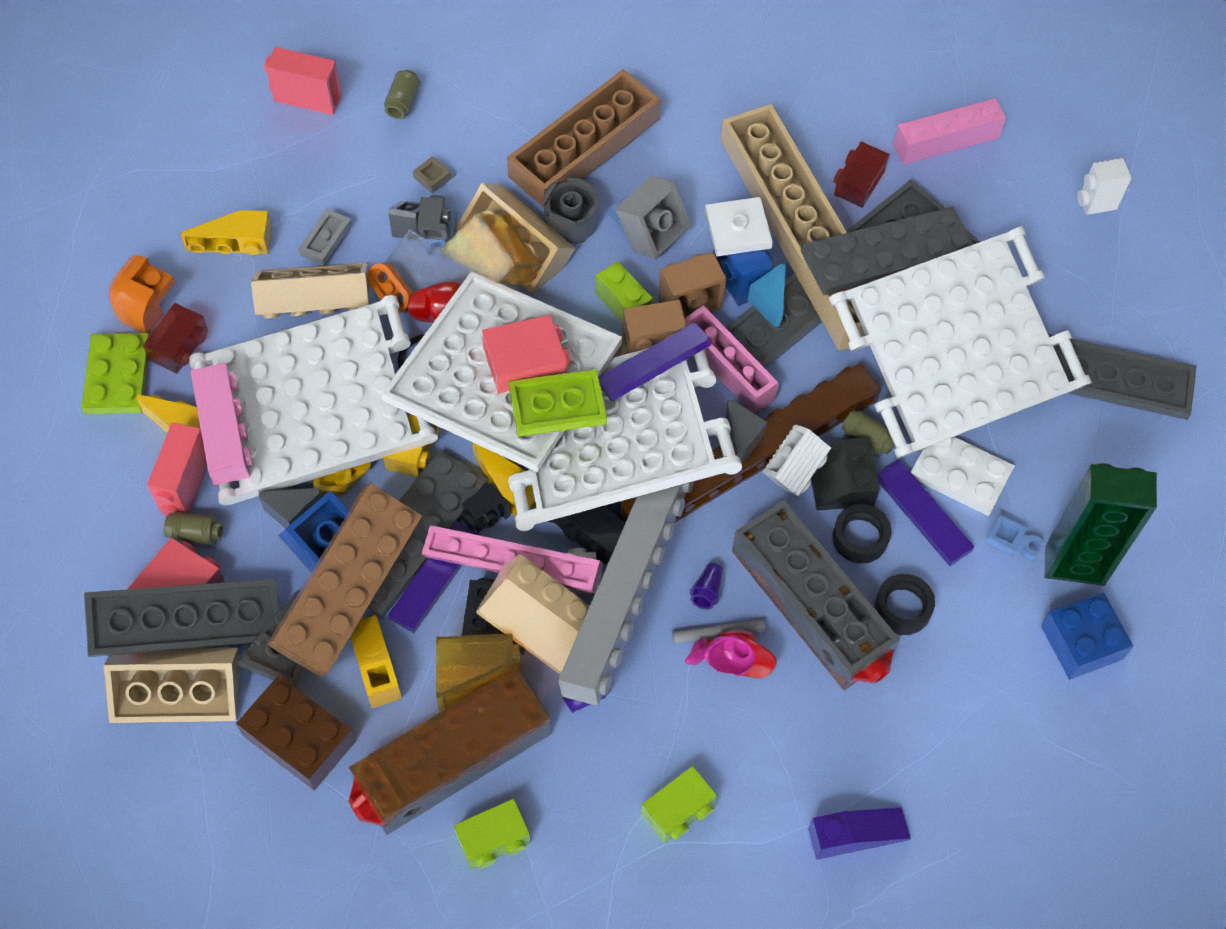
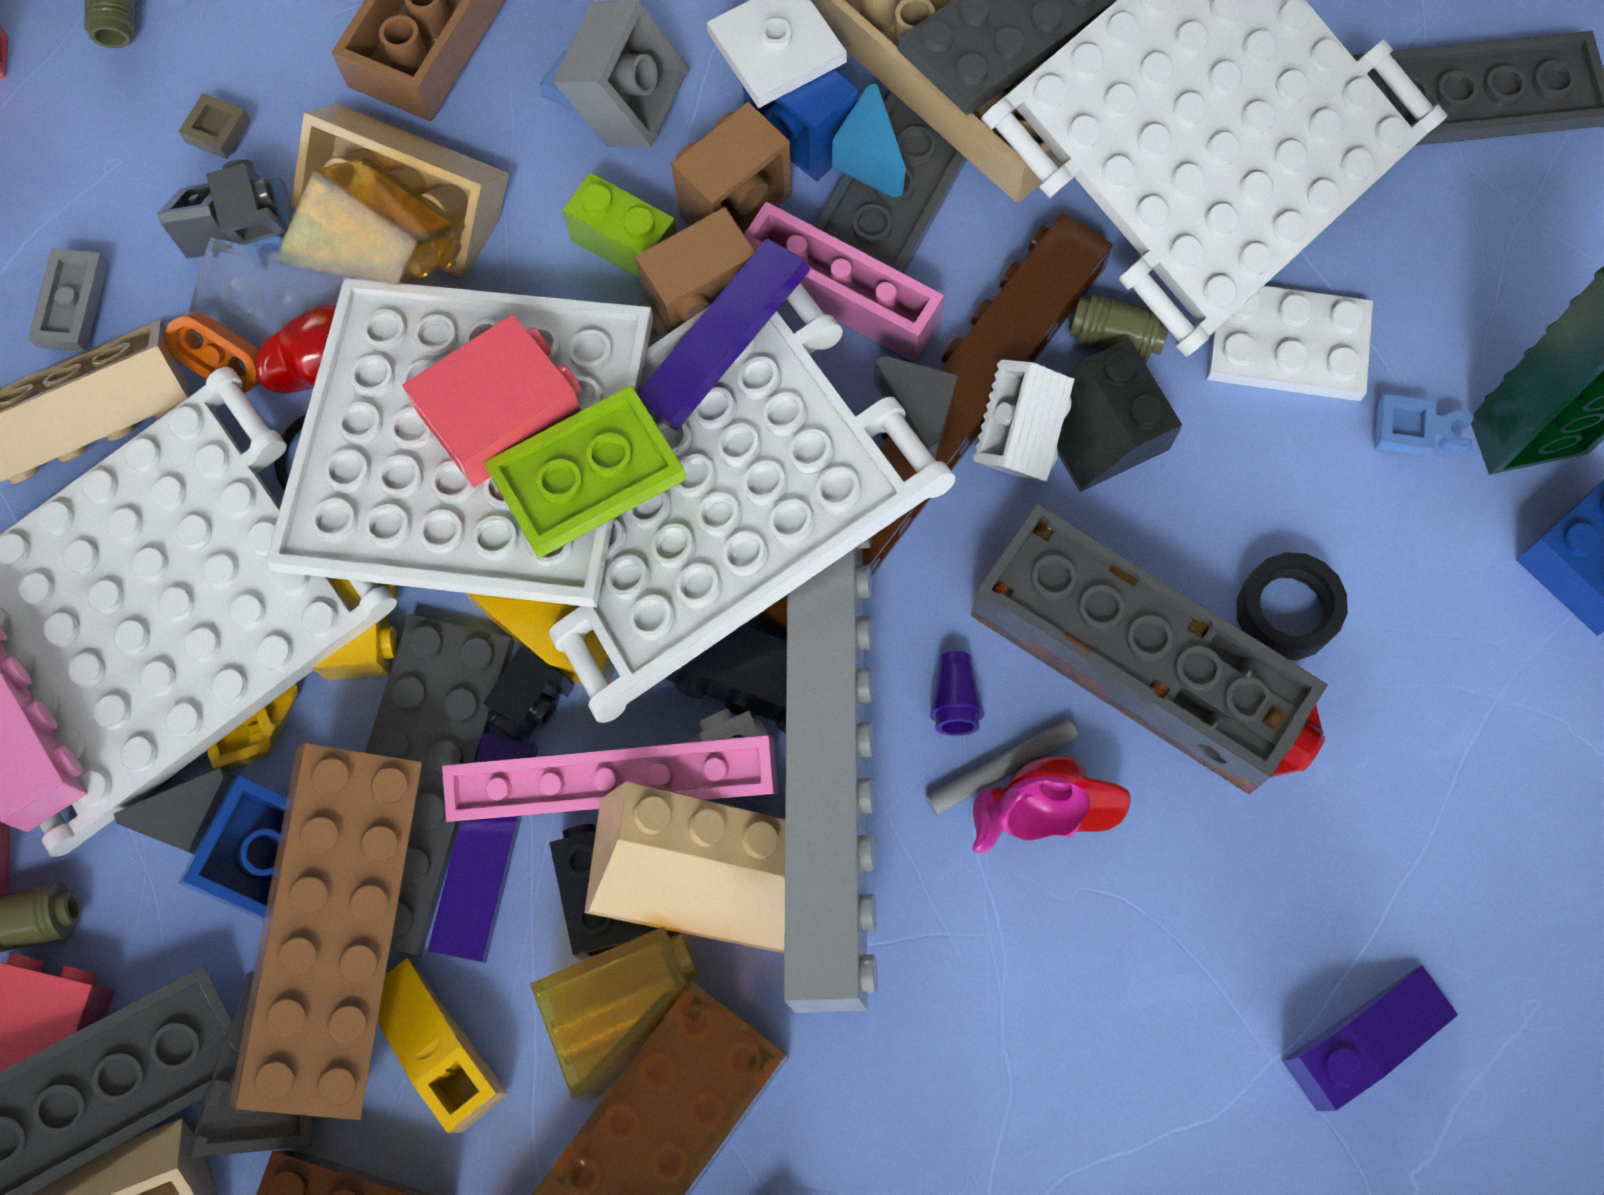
camera: 15 degrees left, 10 degrees up
dark grey brick [544,178,599,244] -> none
lime brick [641,766,717,843] -> none
black tyre [832,504,892,564] -> none
dark purple tile [877,459,974,566] -> none

